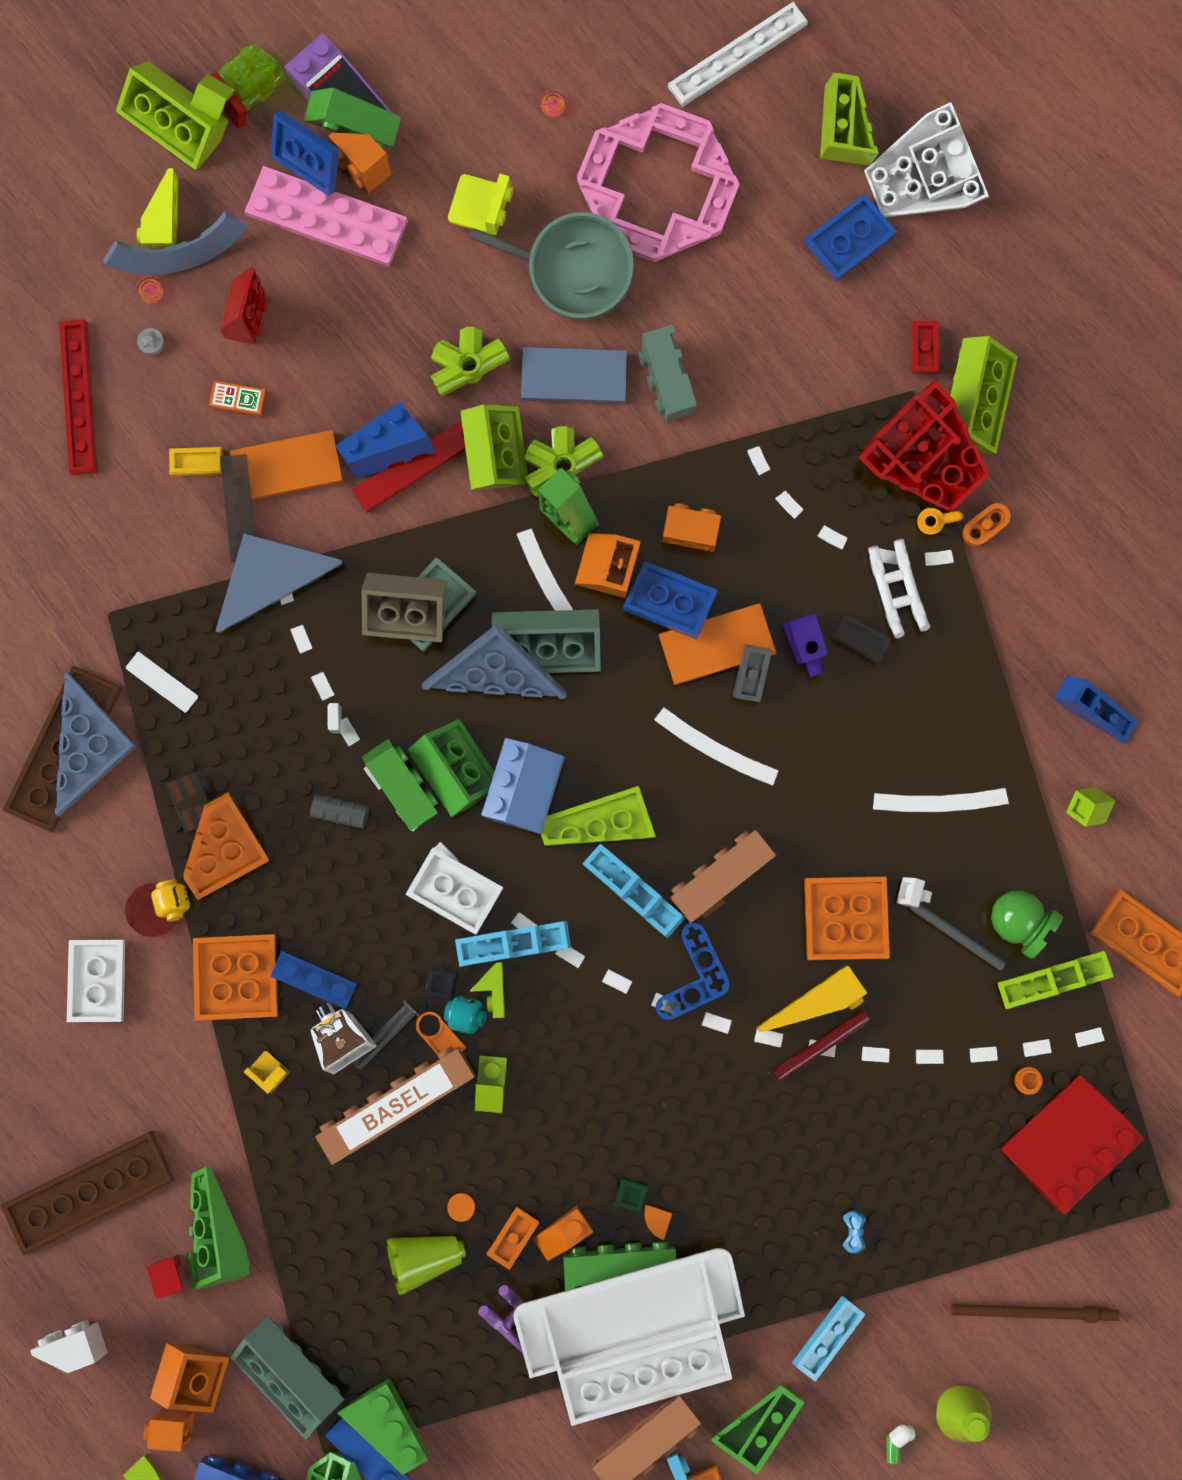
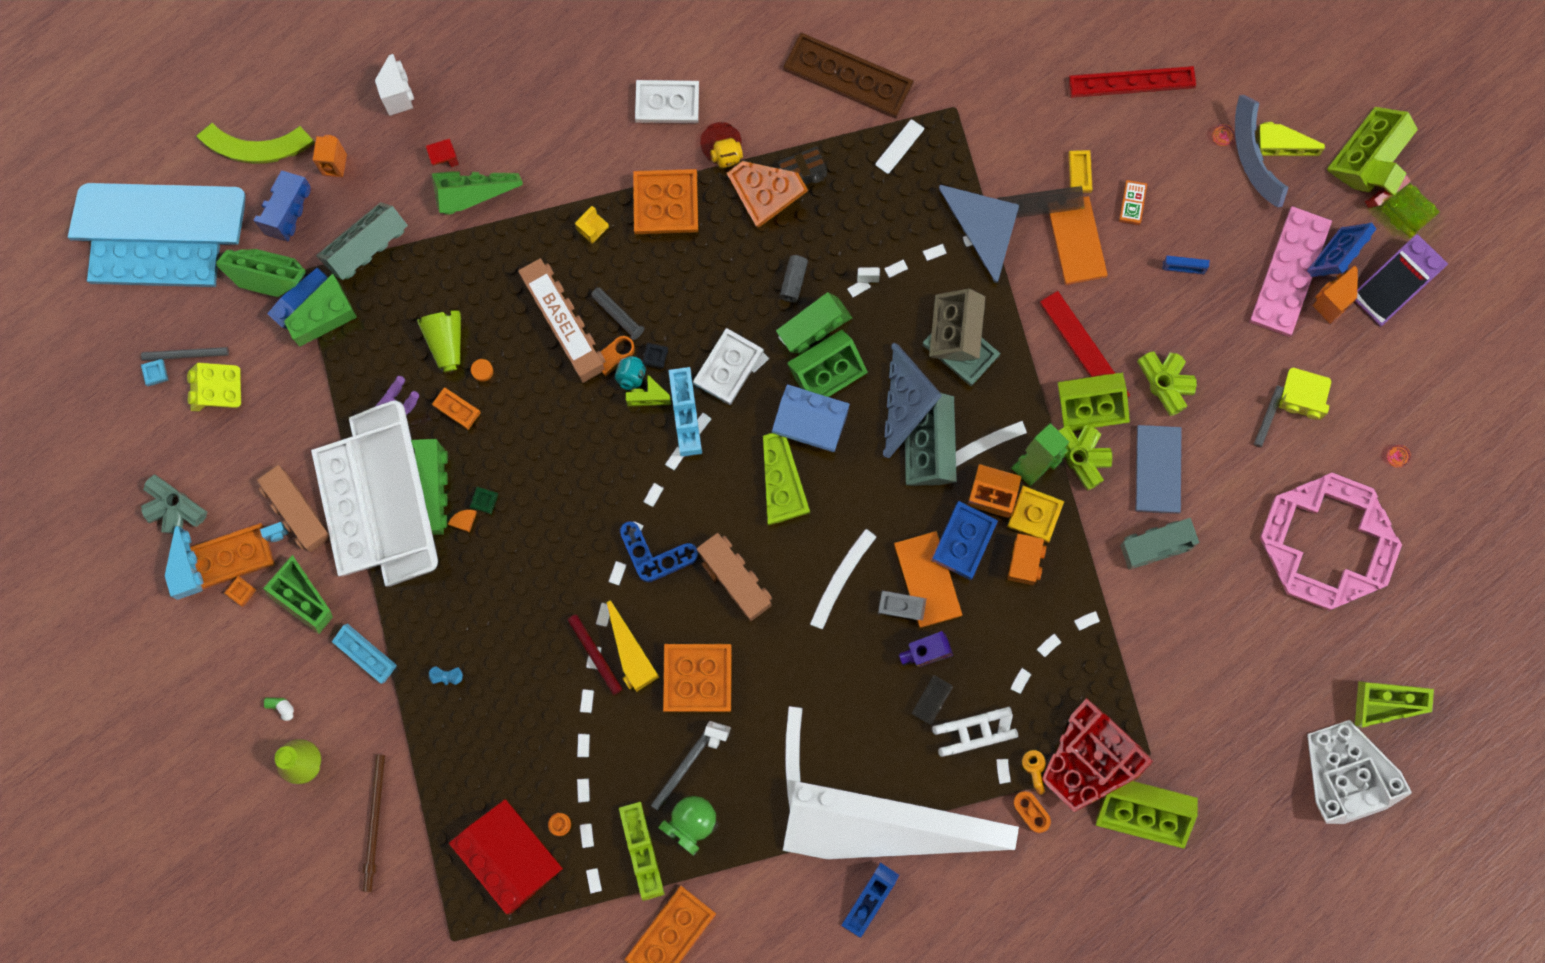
camera: 95 degrees right, 5 degrees down
reddish brown tile [1,1131,175,1255] -> none
sand blue tile [55,672,137,817] -> none
light grey tile [137,328,165,356] -> none
orange slope [150,1343,229,1413] -> none
red slope [220,267,269,344] -> none
blue plate [270,951,357,1009] -> none
bright green wedge [304,88,401,149] -> none
torso [311,1003,377,1074] -> none
blue wedge [335,401,436,479] -> none
lime slope [475,1055,507,1113] -> none
sand green brick [529,212,634,321] -> none
orange slope [532,1205,593,1261] -> none
medium azure slope [583,844,685,939] -> none
white tile [668,2,808,107] -> none
blue plate [804,193,897,281] -> none
red plate [911,321,939,374] -> none
lime panel [1066,787,1115,827] -> none
none -> white wedge [783,781,1019,859]
none -> yellow tile [1007,486,1064,543]
none -> blue tile [1162,256,1210,275]

